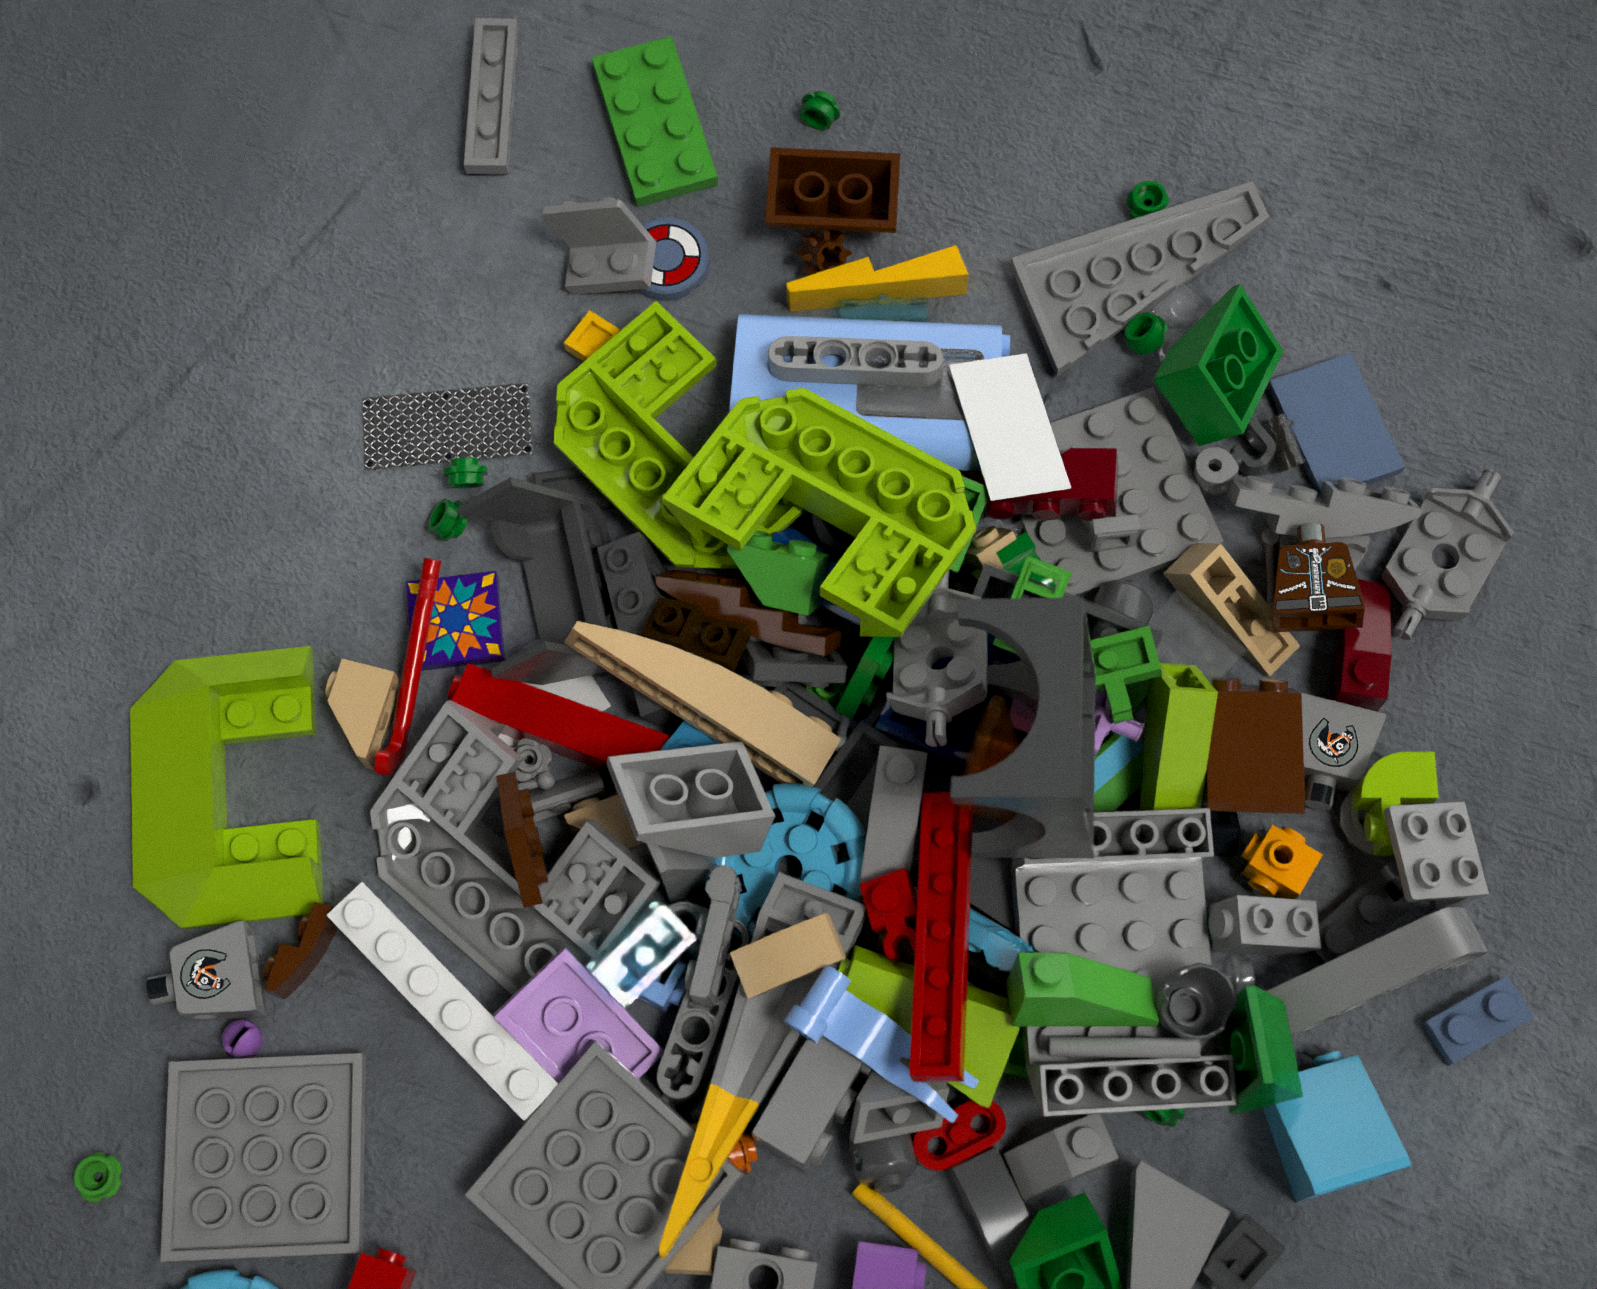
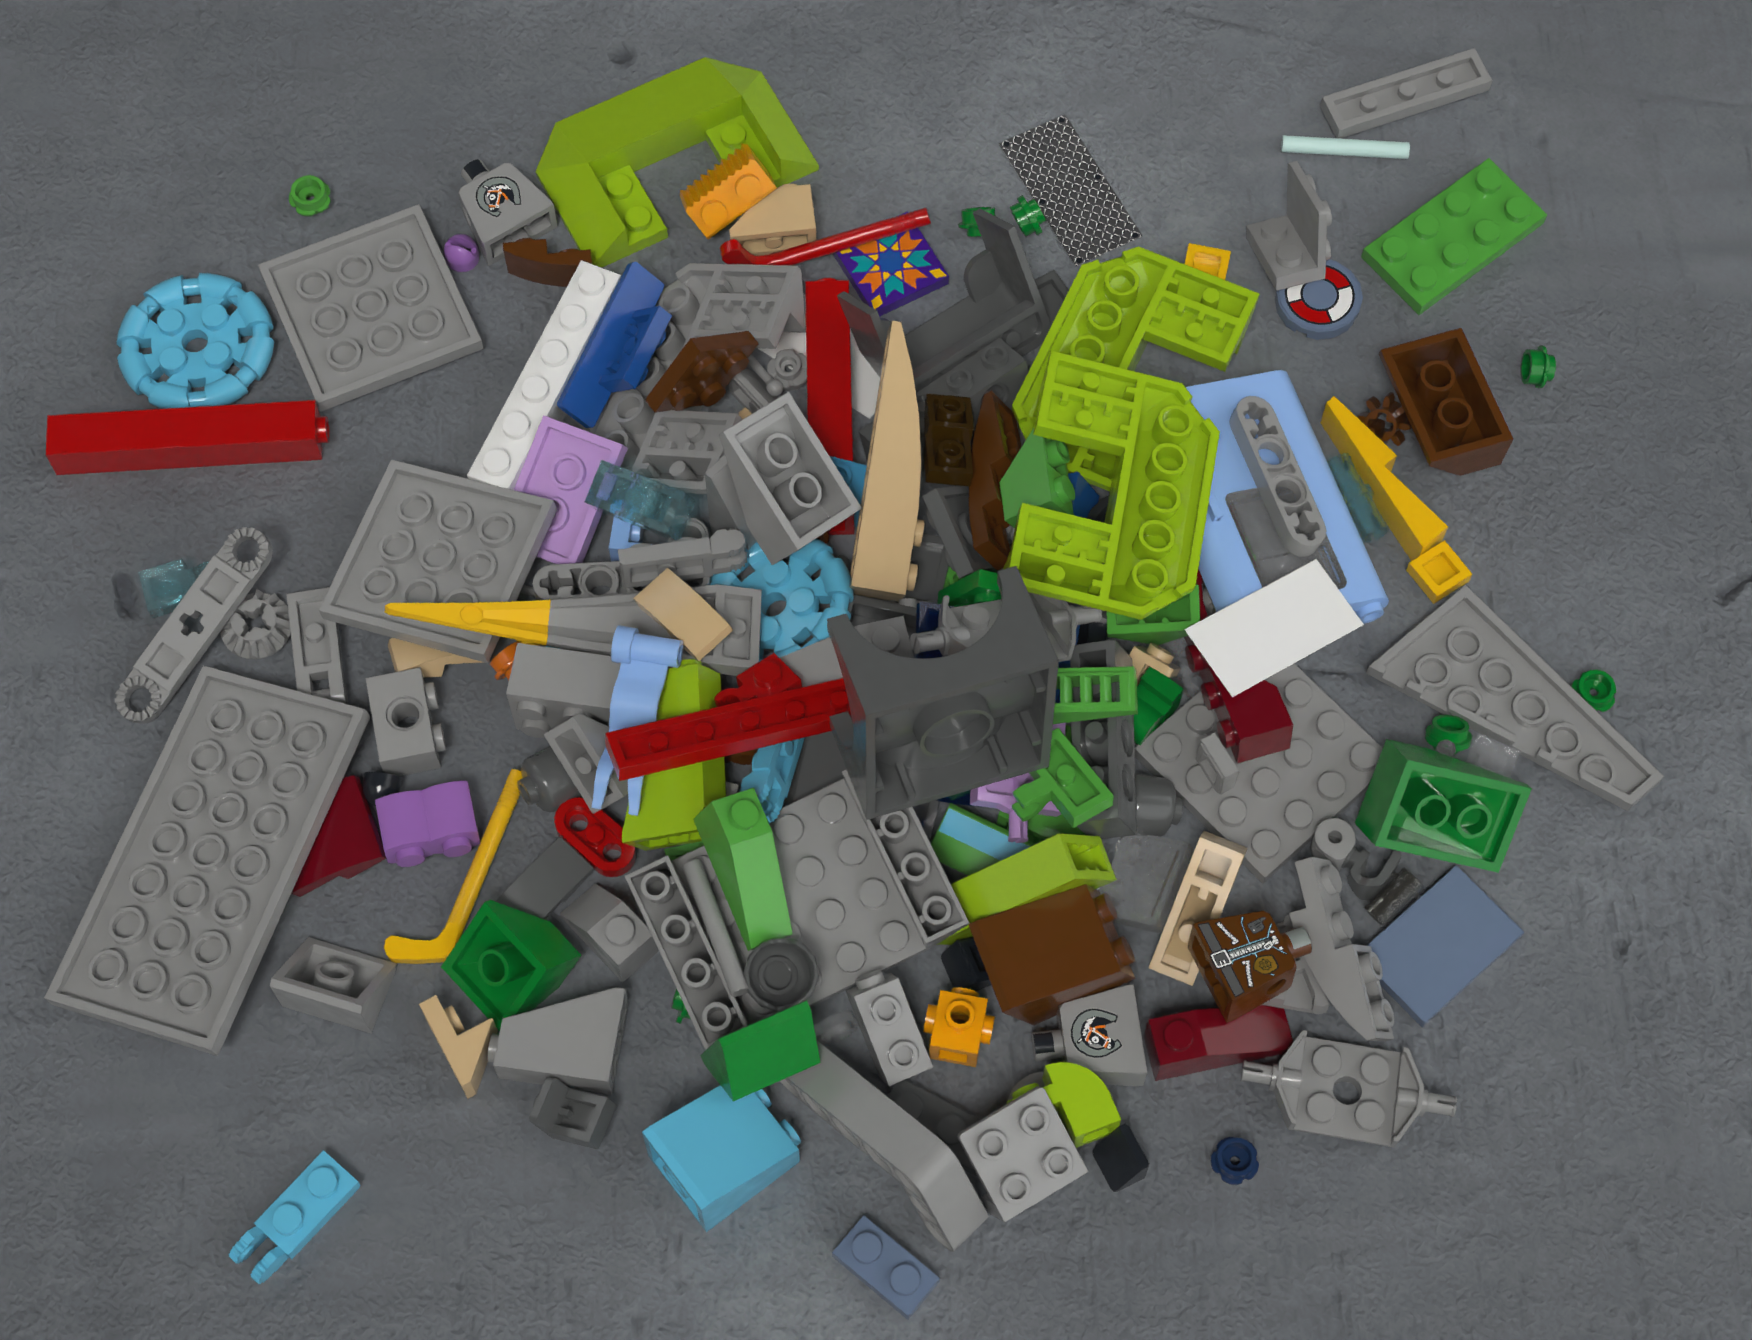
camera: 65 degrees right, 5 degrees down
none -> blue bracket [557,262,672,428]
none -> light orange brick [679,144,777,240]
none -> black slope [1092,1123,1150,1192]
none -> dark blue plate [1211,1137,1259,1185]
none -> light aqua bar [1281,135,1410,159]
none -> yellow plate [1406,540,1472,604]

